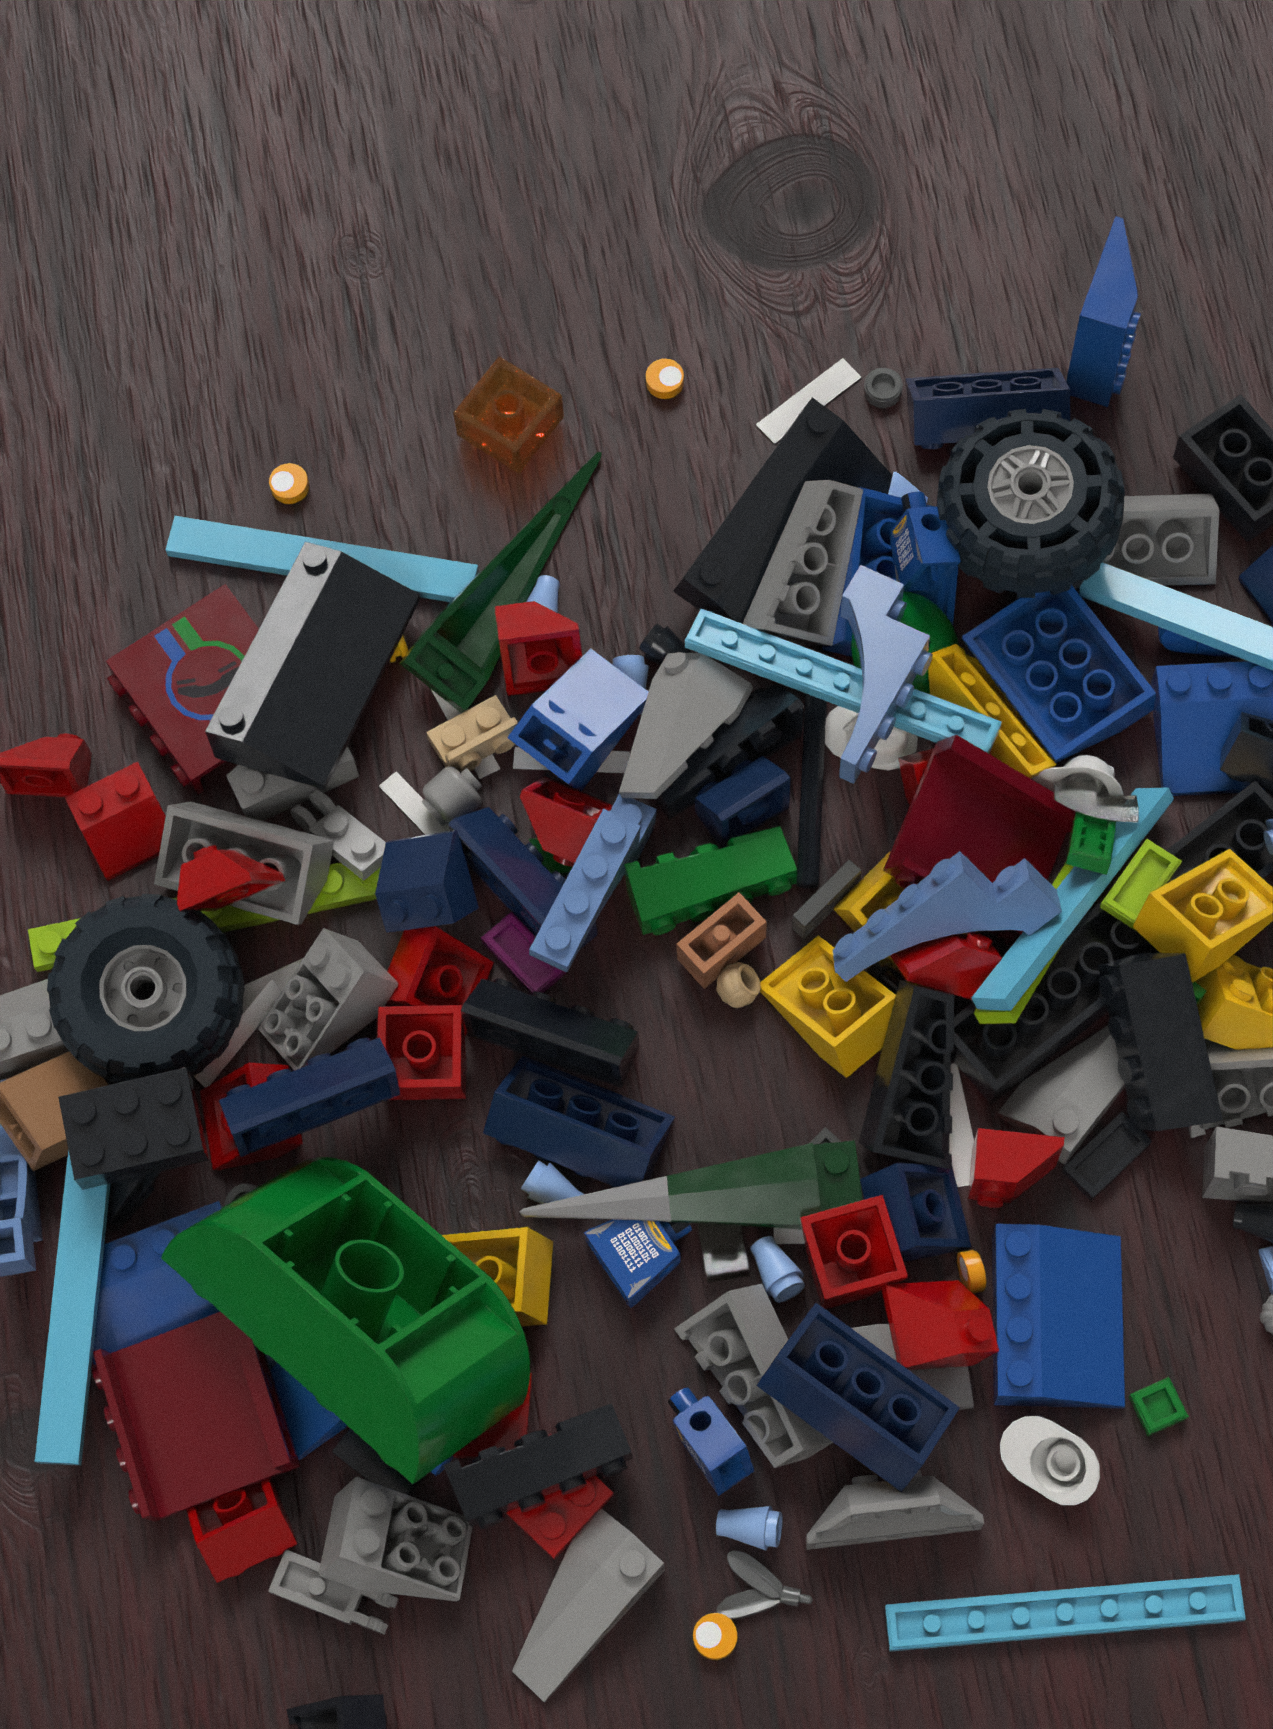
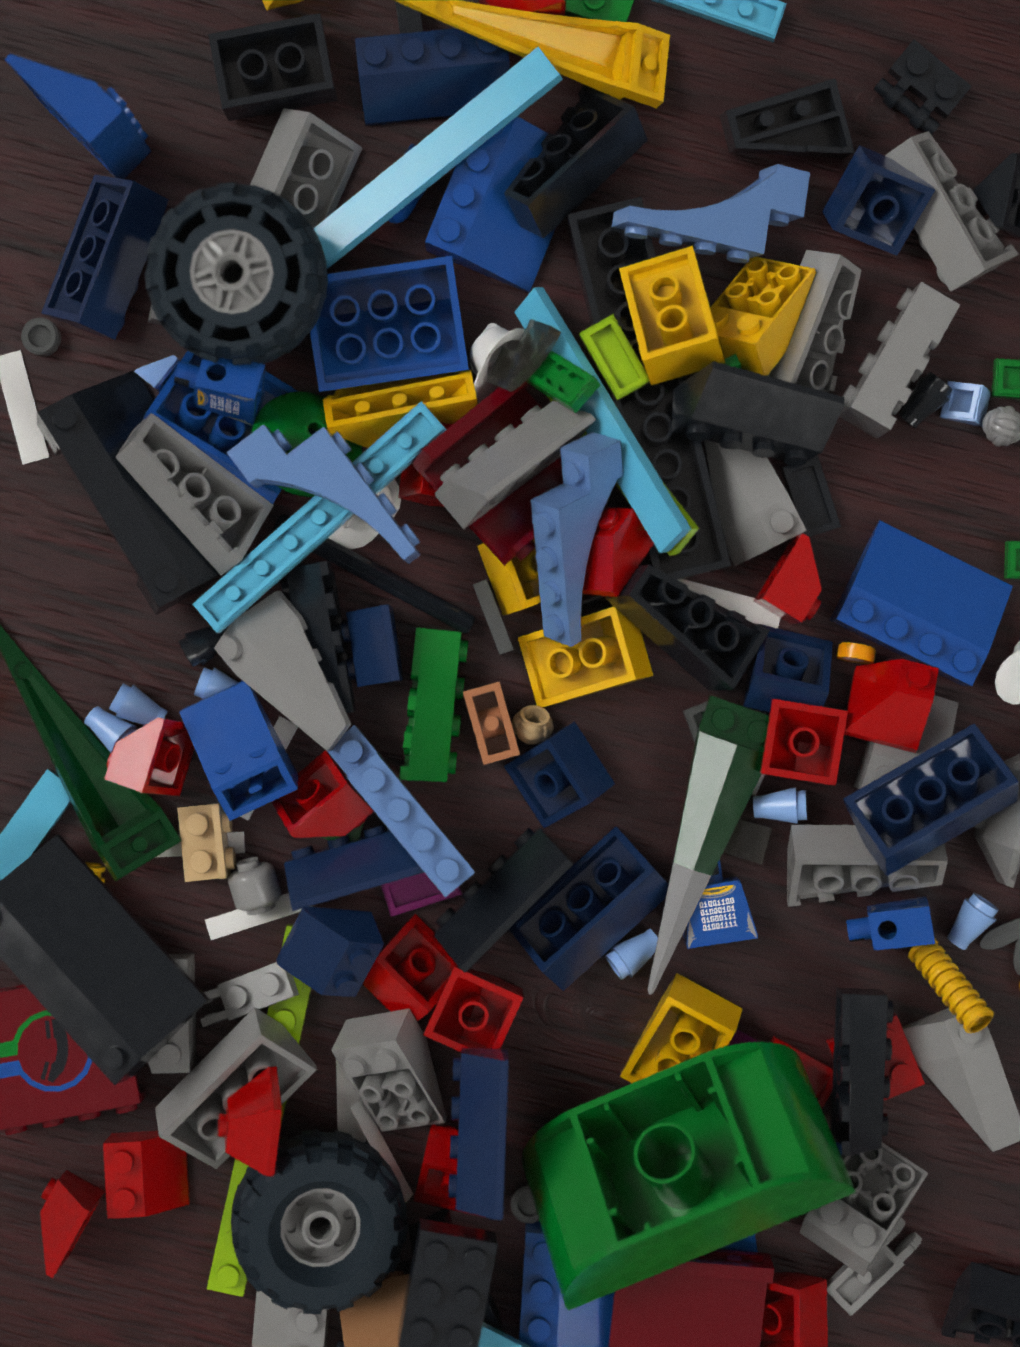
camera: 65 degrees left, 20 degrees up
none -> light blue cone [109,683,168,725]
none -> light grey slope [434,401,596,530]
none -> dark blue slope [504,721,615,828]
none -> yellow piece [908,937,994,1033]

